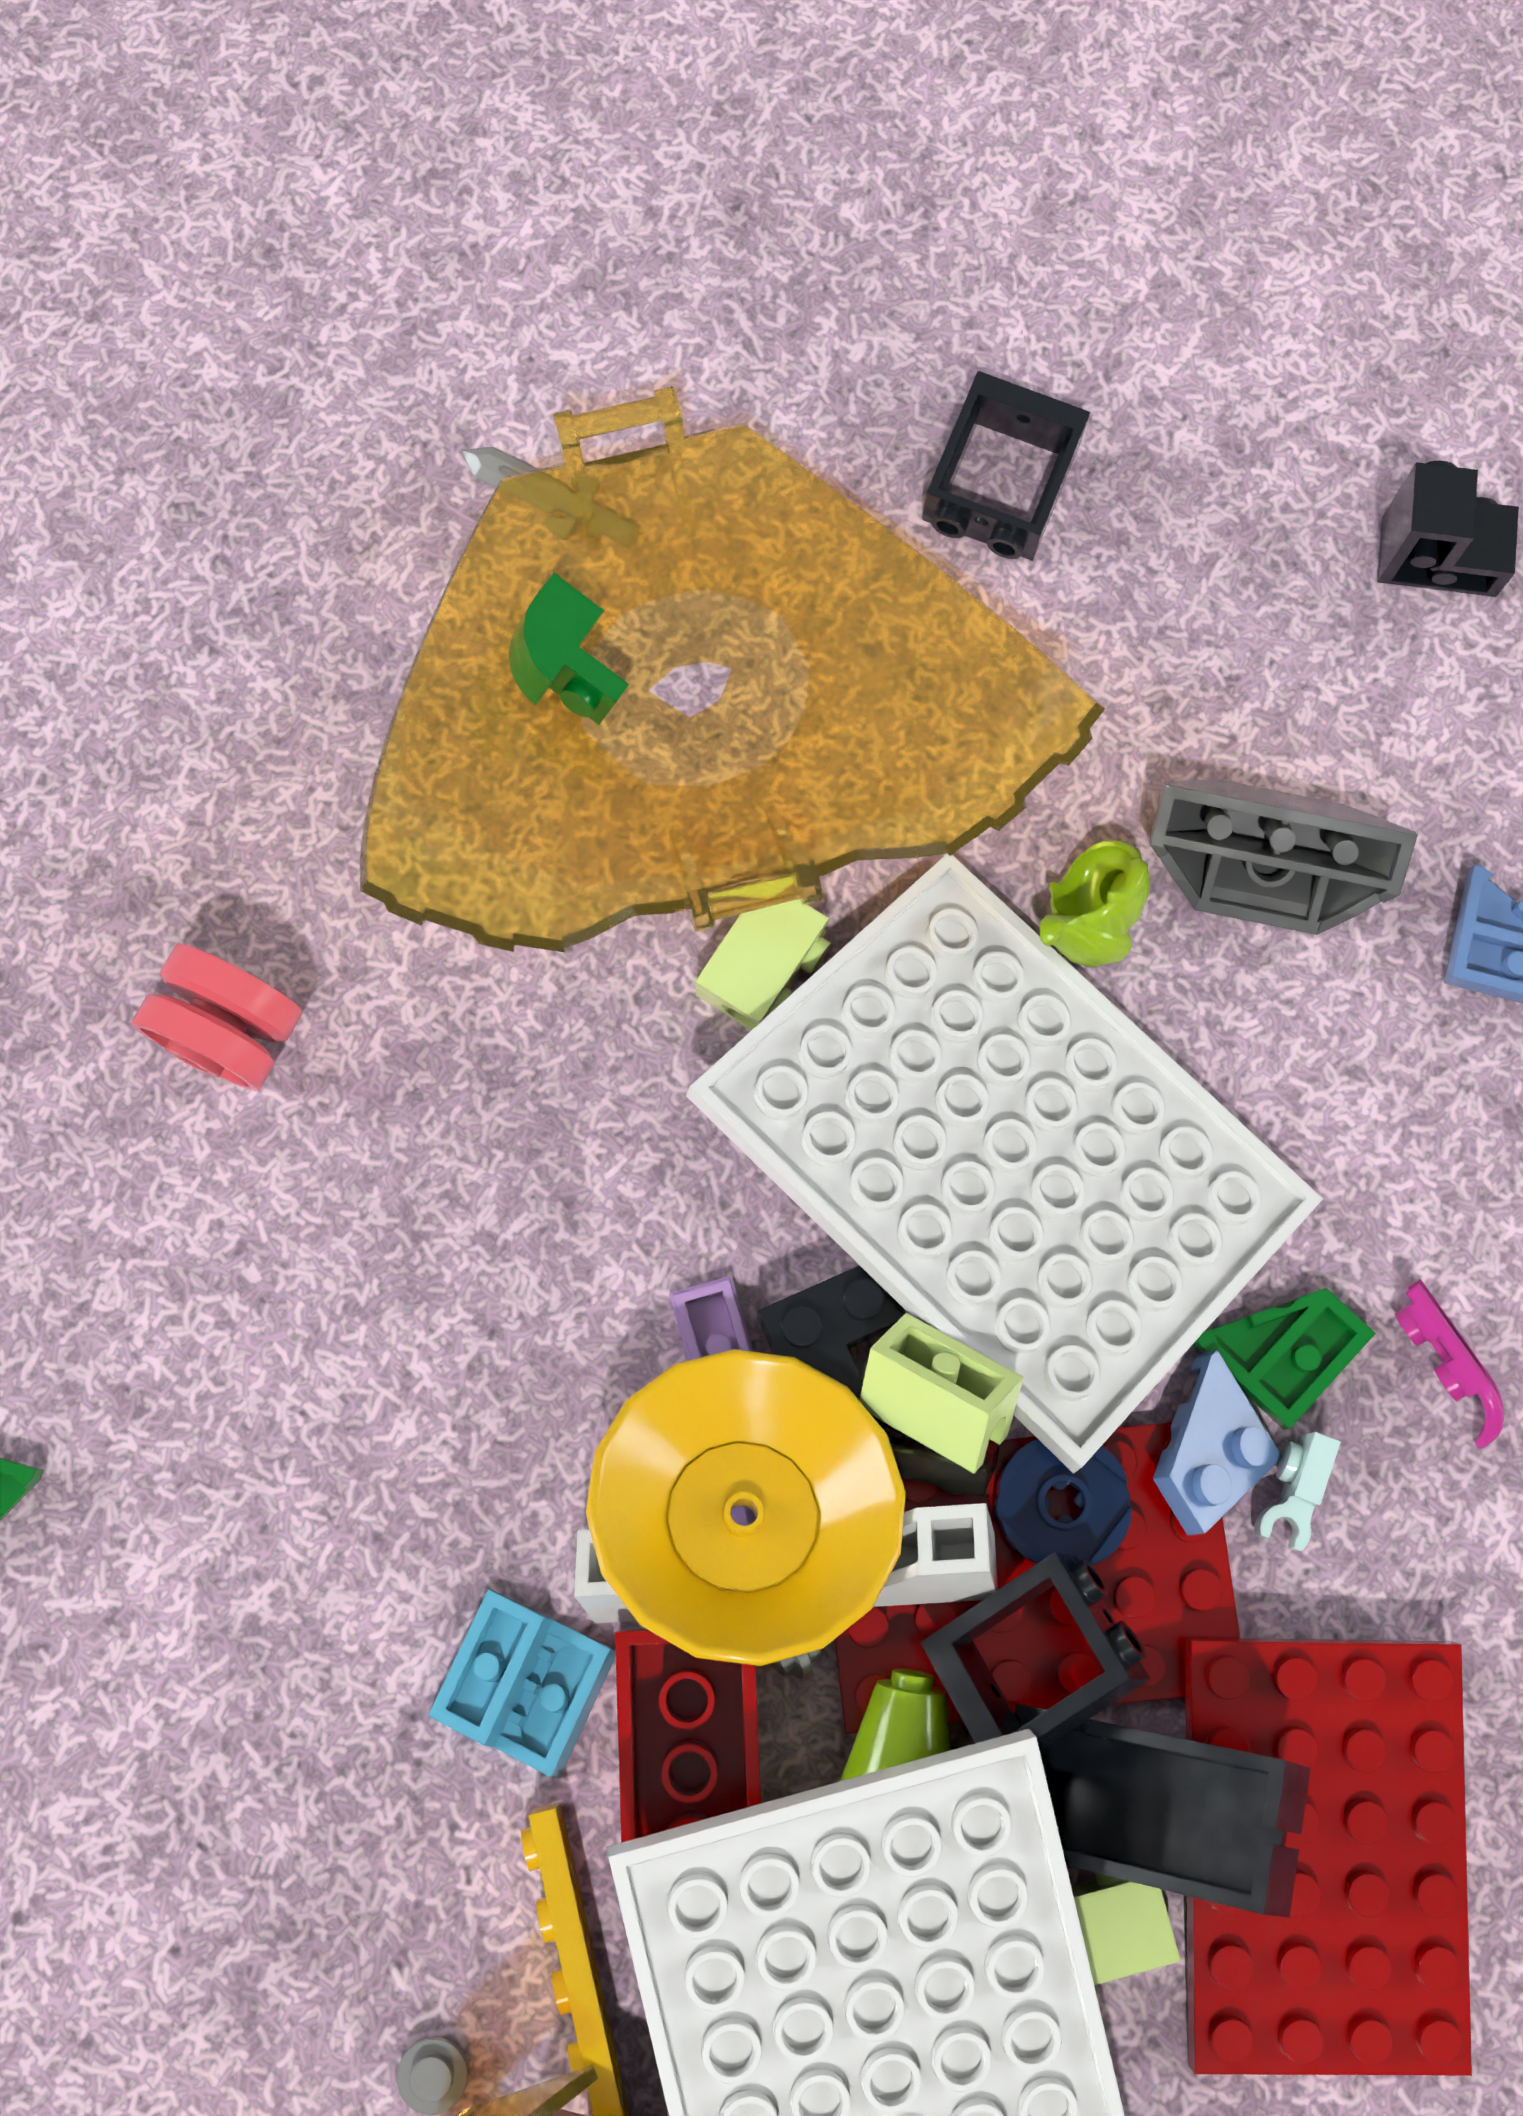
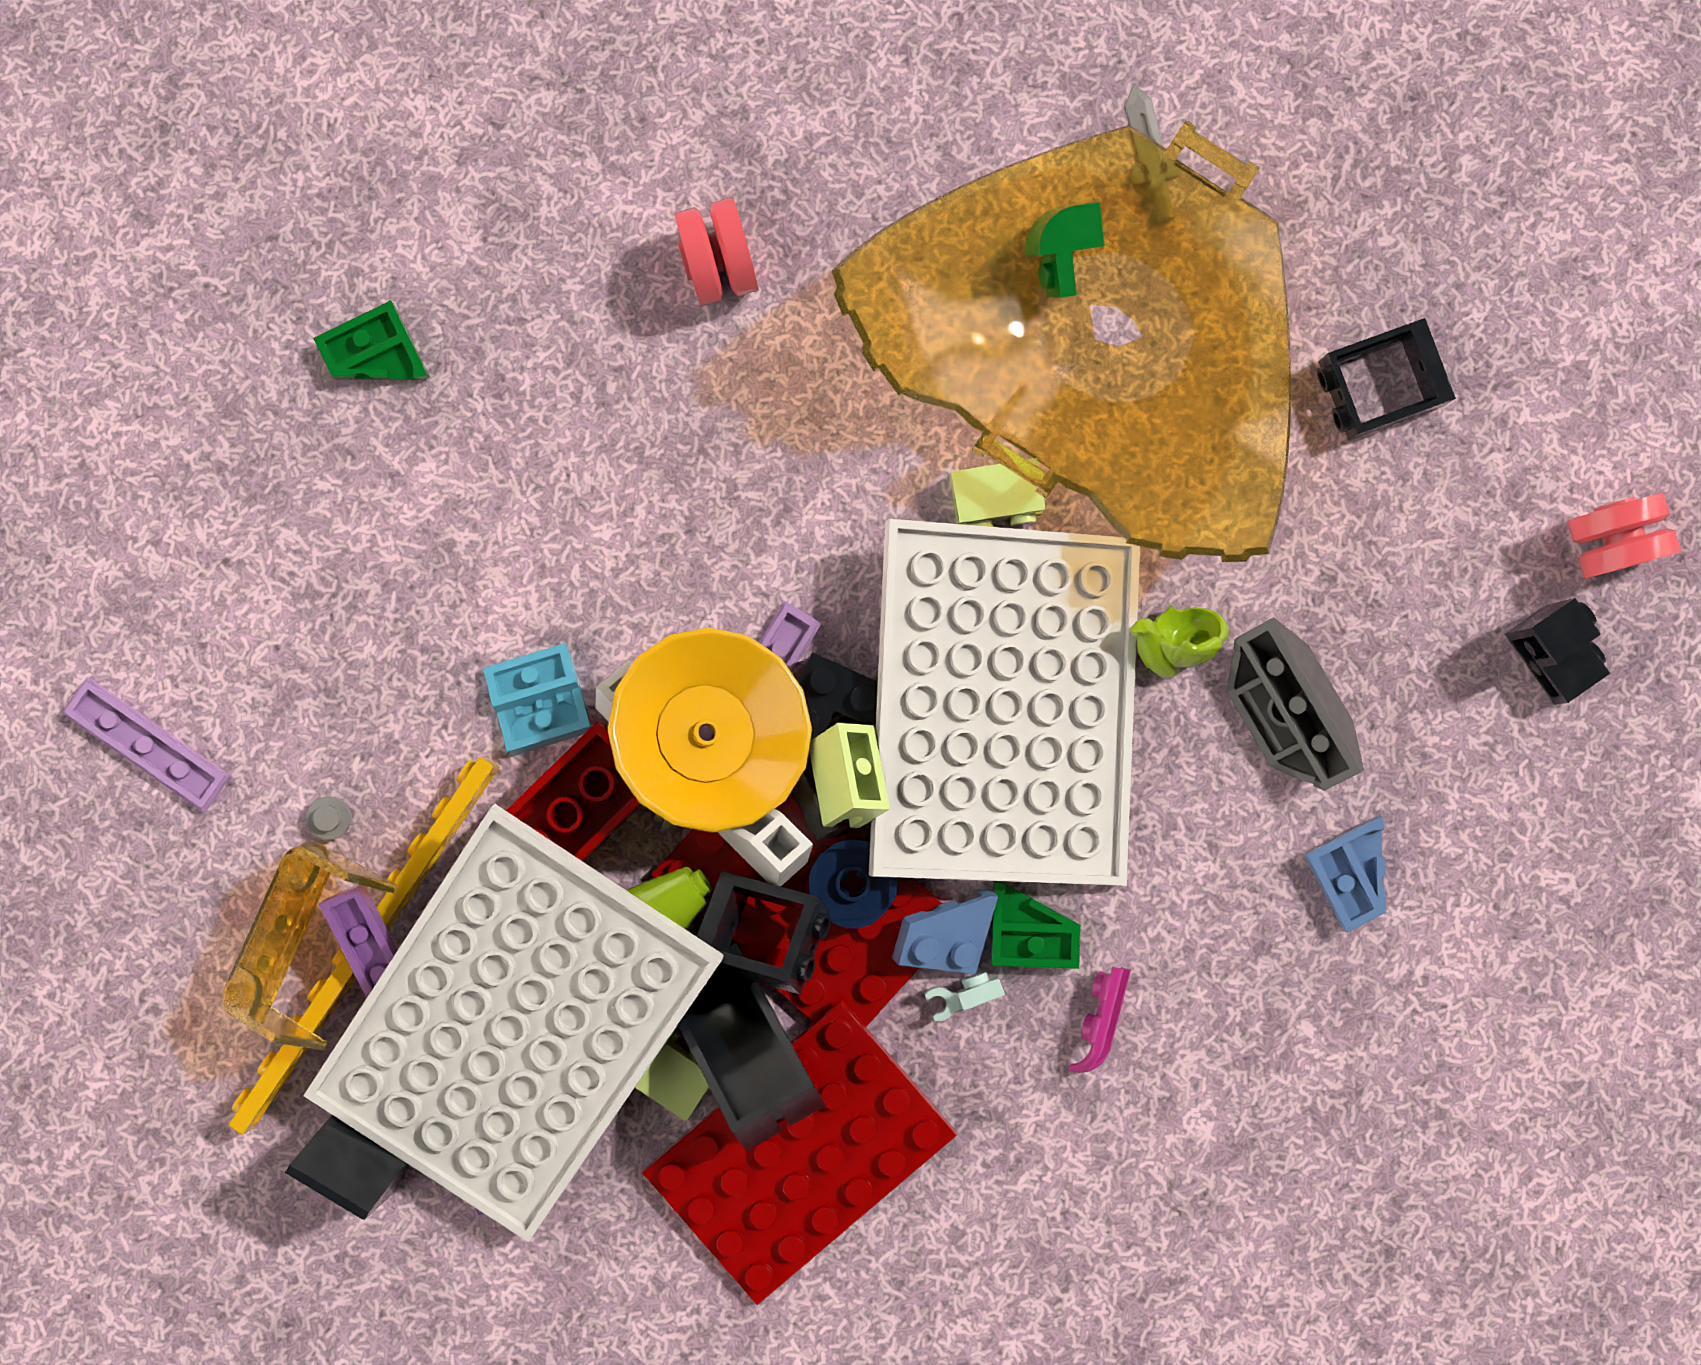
camera: 45 degrees right, 10 degrees up
none -> coral wheel [1567,493,1682,579]

